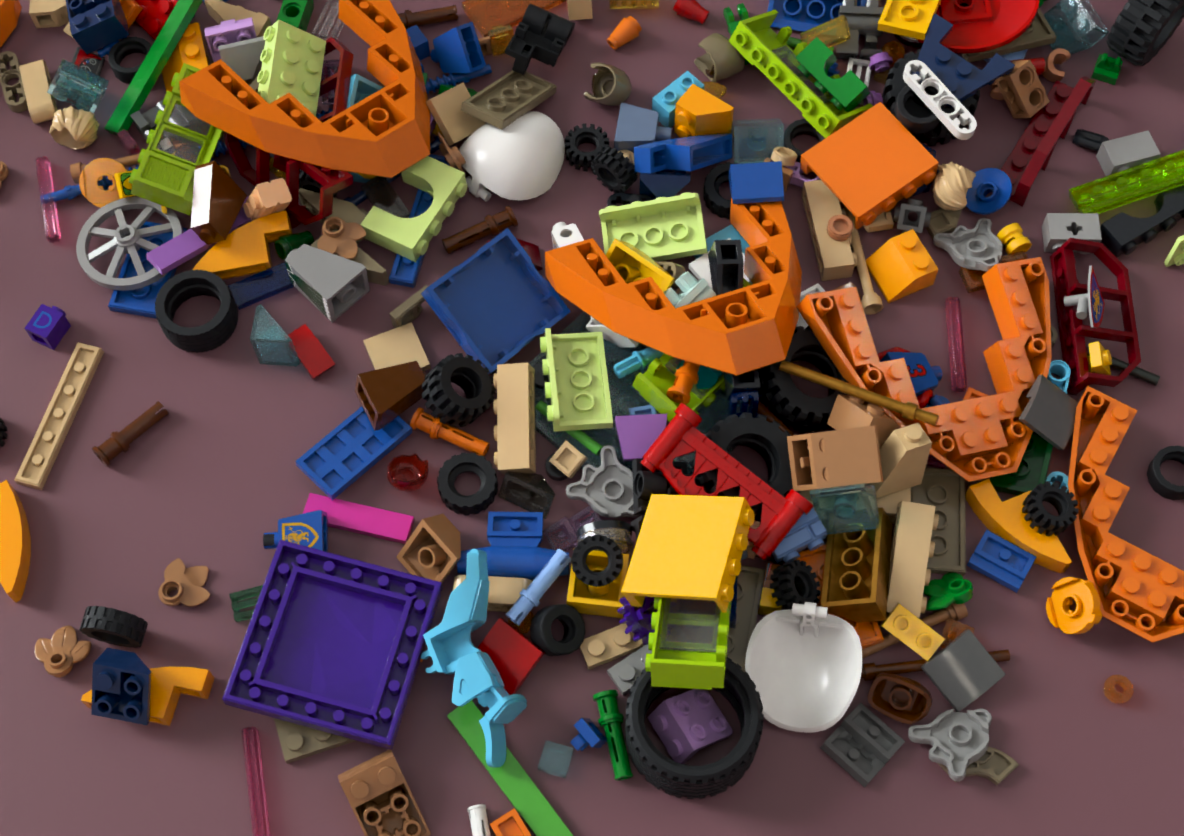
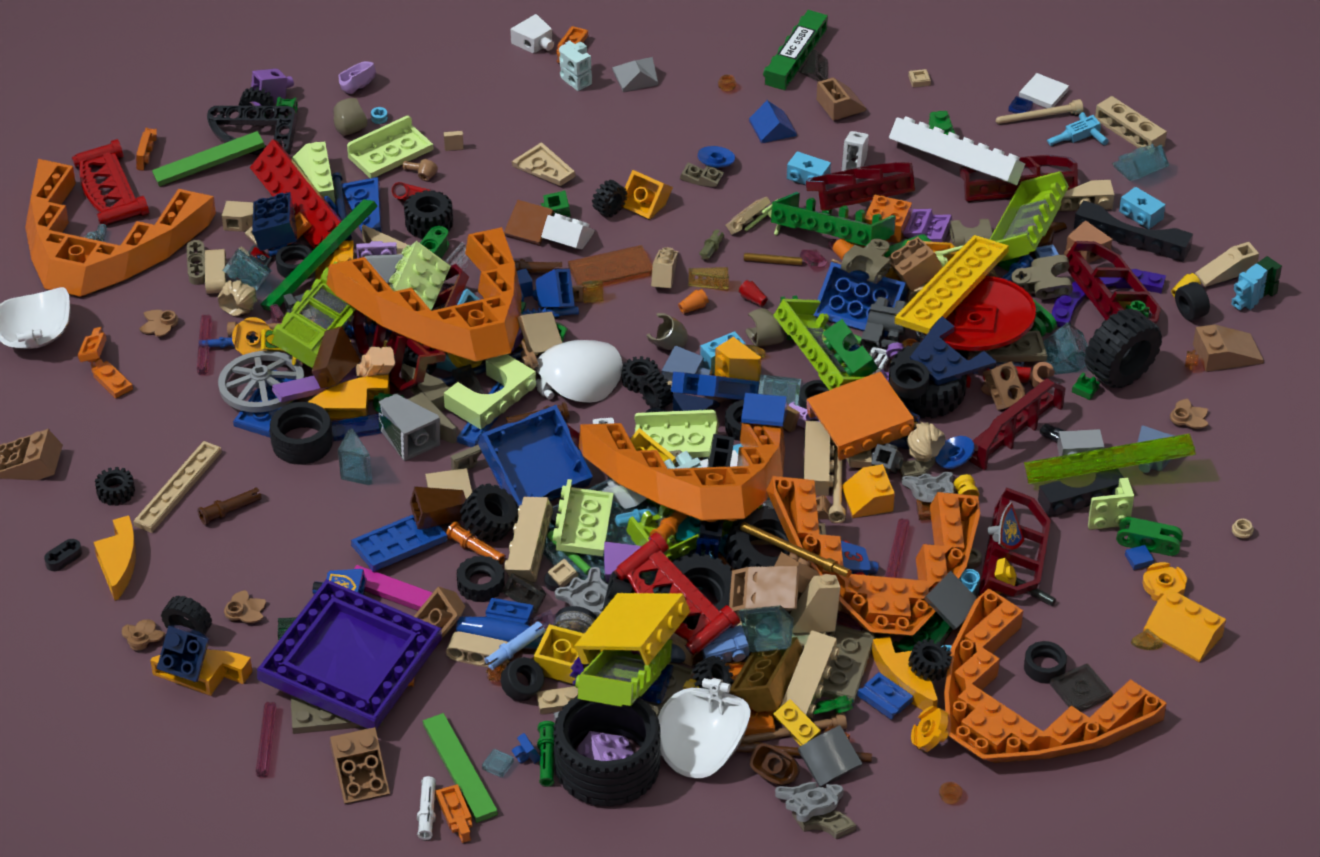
camera: 10 degrees right, 20 degrees down
dark purple brick [24,304,71,350] -> none
red slope [283,324,335,379] -> none
medium nougat plate [317,217,366,260] -> none
clear red hair [387,453,429,492] -> none
medium azure piece [421,549,527,767] -> none
dark tan tile [461,70,557,130] -> none
red tile [478,618,545,695] -> none
black plate [505,4,576,75] -> none
black tyre [571,535,623,587] -> none
tan tile [771,147,797,167] -> none
clear yellow tile [800,15,851,48] -> none
dark grey slope [820,703,905,788] -> none
nougat tile [827,215,853,241] -> none
white beam [903,60,977,140] -> none
light grey brick [1041,213,1102,254] -> none

